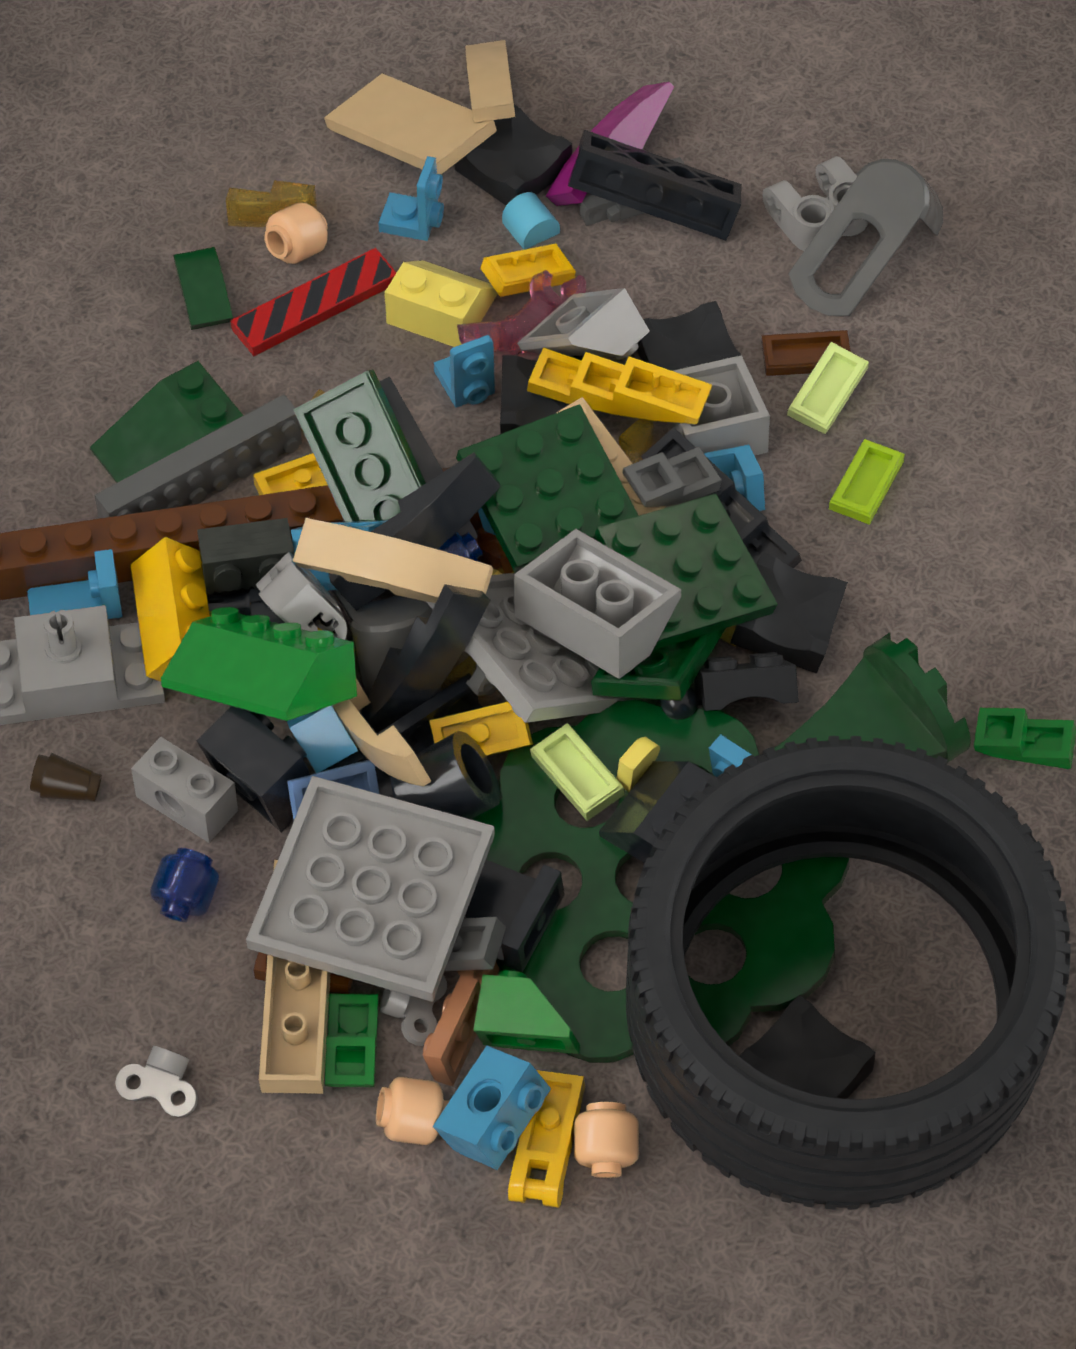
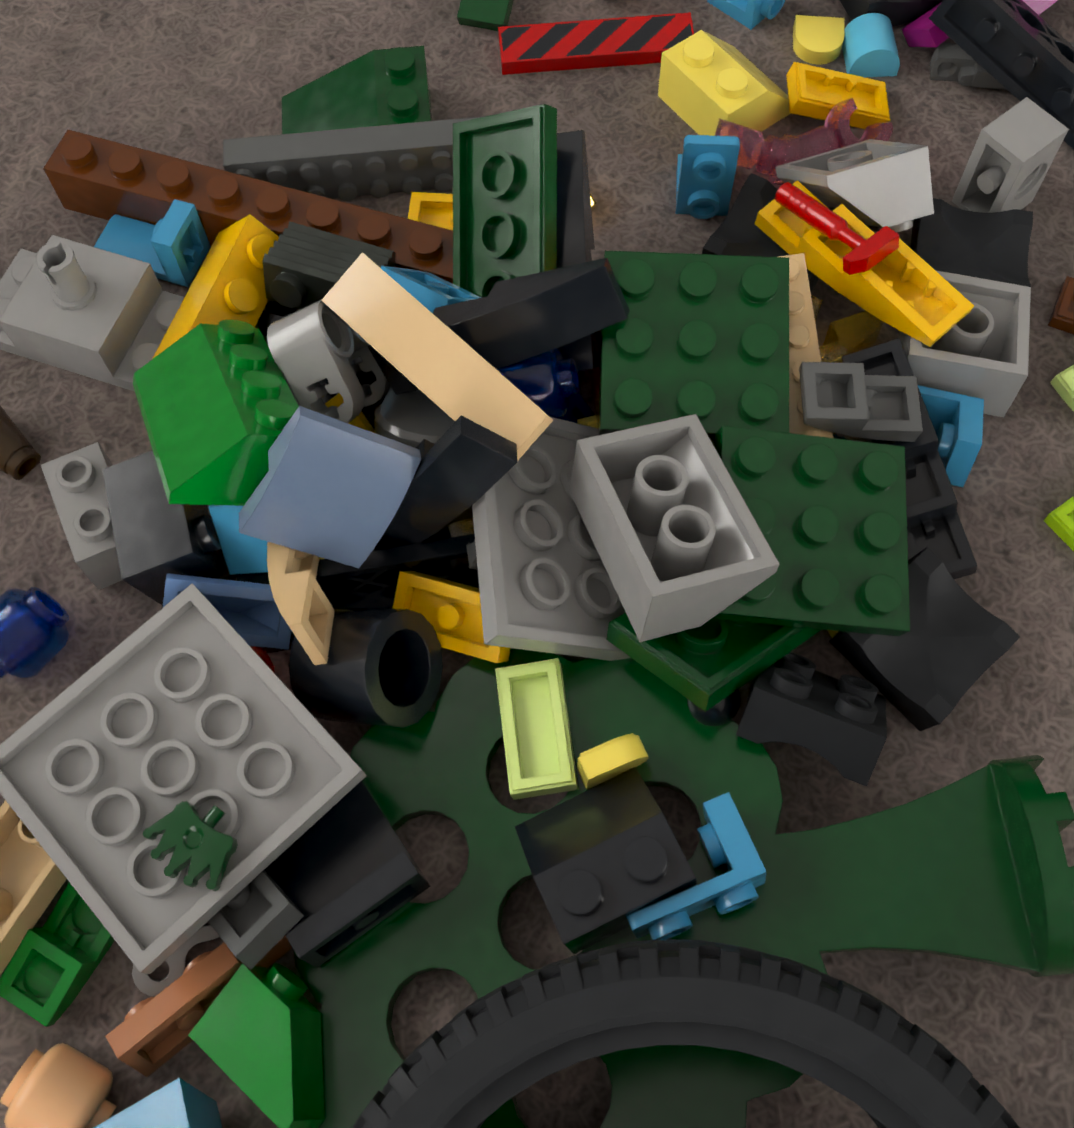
camera: 30 degrees right, 10 degrees up
none -> dark green piece [143,801,238,891]
none -> sand blue slope [239,406,421,568]
none -> red piece [775,182,899,275]
none -> light yellow tile [793,15,845,65]
none -> light grey brick [952,97,1069,213]

